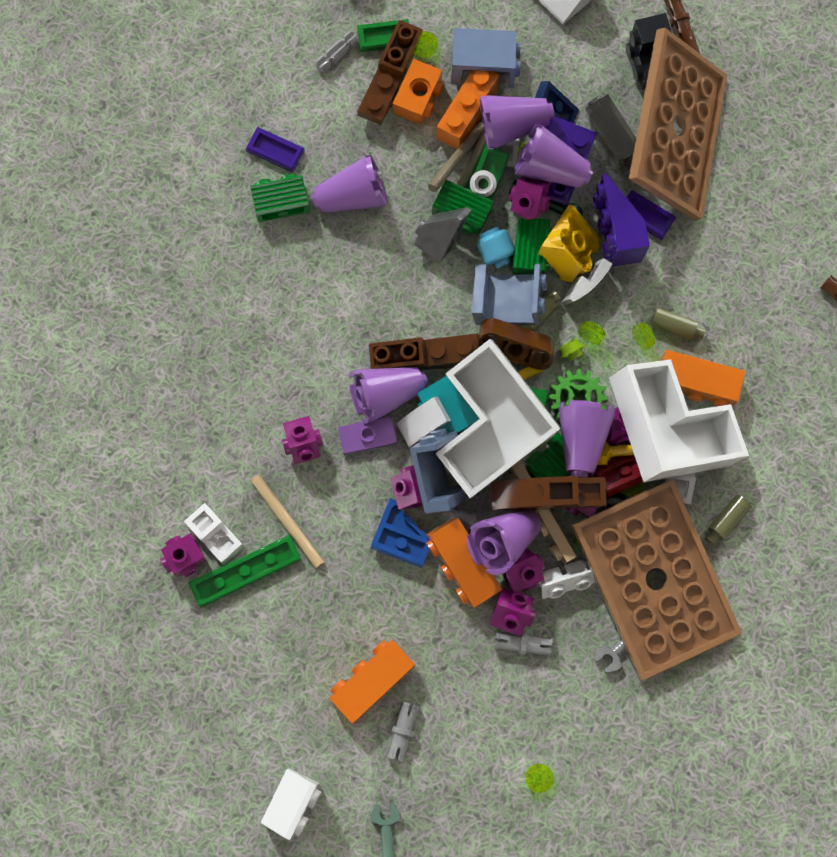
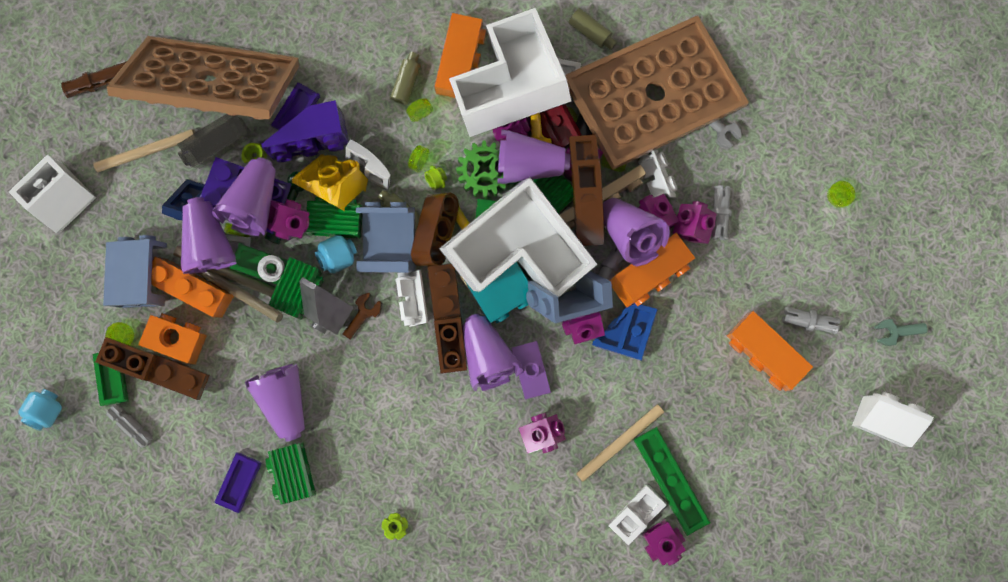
camera: 85 degrees left, 5 degrees up
white slope [396,397,451,448] -> none
black brick [626,13,672,90] -> none
none -> tan bar [93,129,197,172]
none -> lime plate [241,143,267,164]
none -> reddish brown bar [342,293,382,340]
none -> lime plate [381,513,408,540]
none -> white hinge [395,270,428,327]

